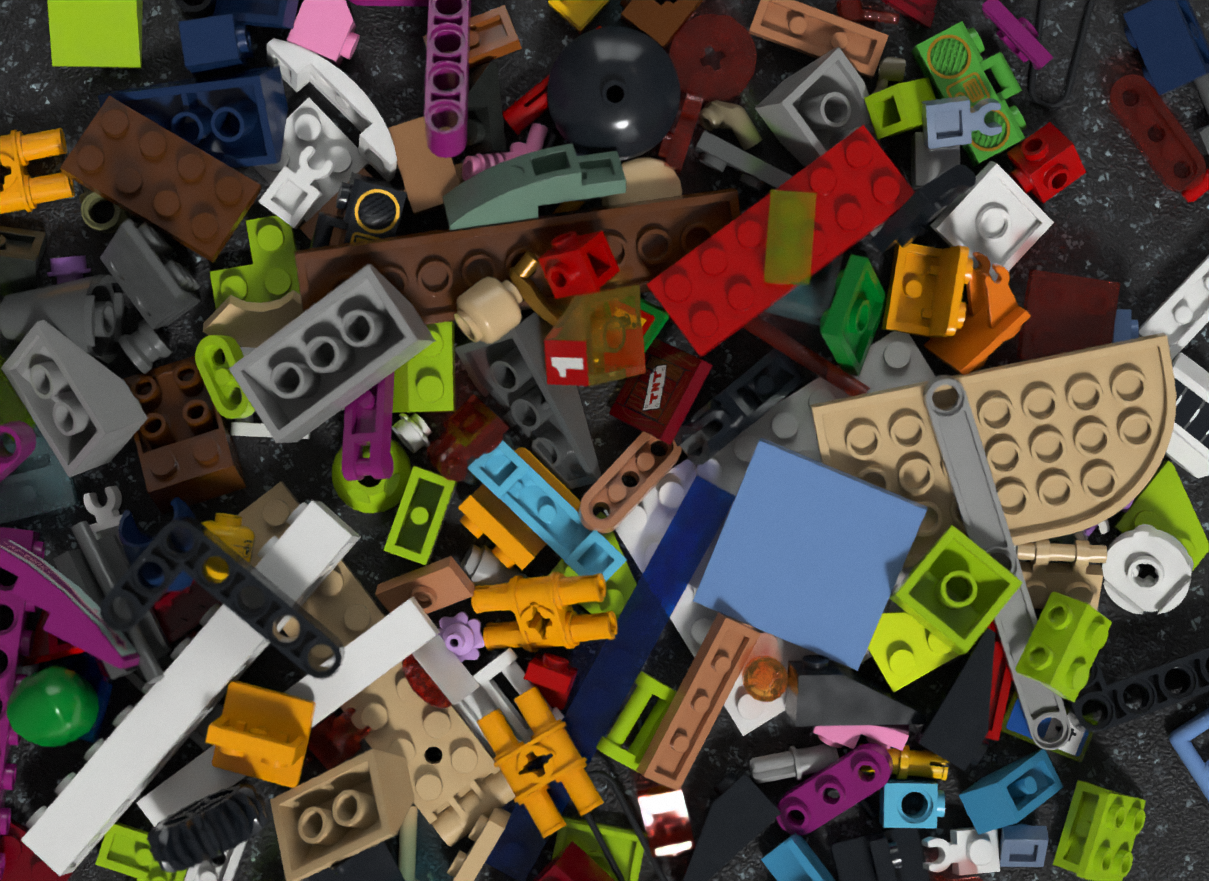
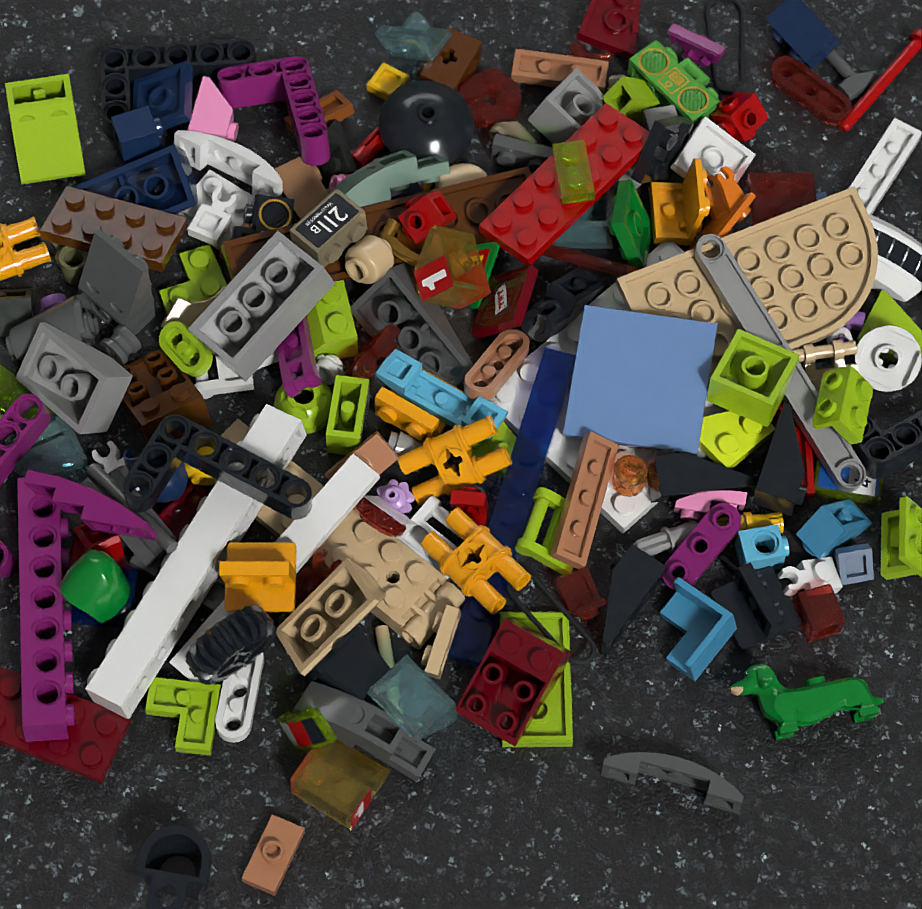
camera: 15 degrees left, 25 degrees down
clear red plate [658,94,704,174] -> none
sand blue plate [922,96,1002,149] -> none
none -> brick [289,189,368,268]

